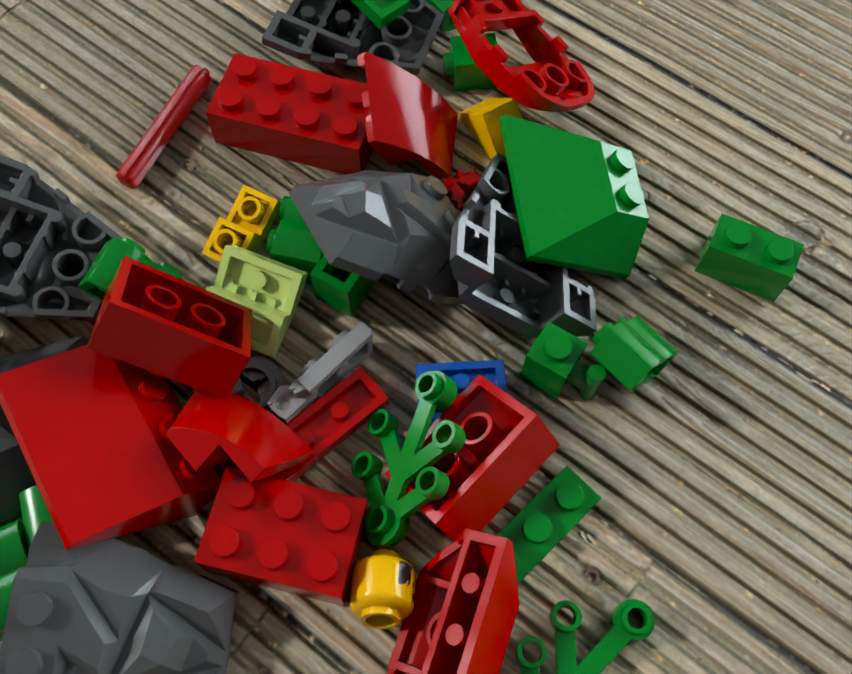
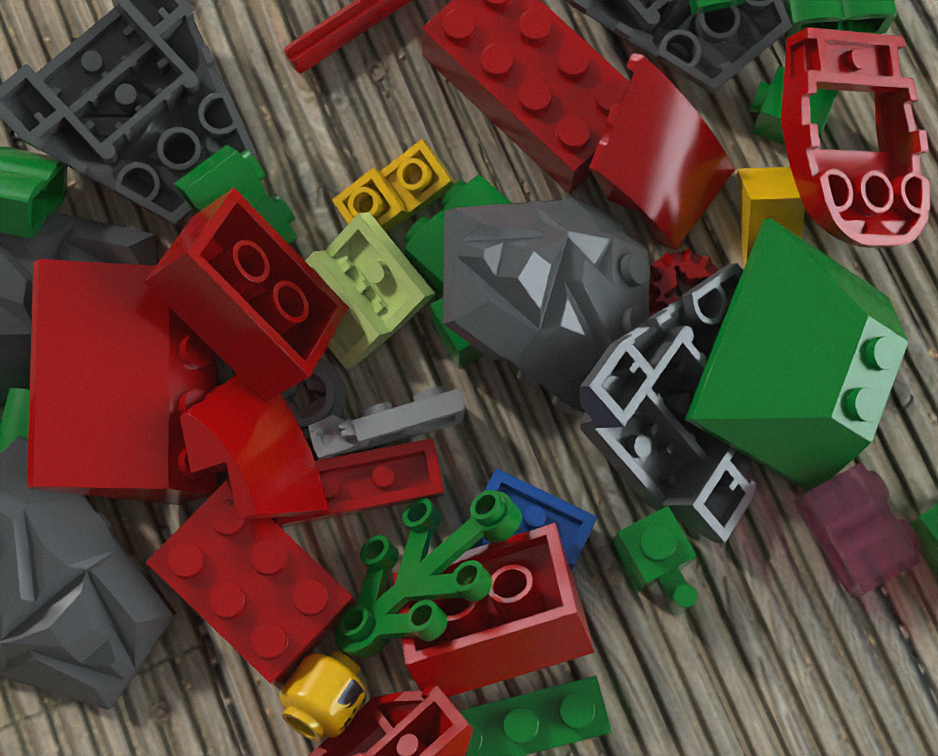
camera: 30 degrees right, 10 degrees up
green brick [590,316,678,392] -> none
none -> clear pink brick [794,462,921,599]

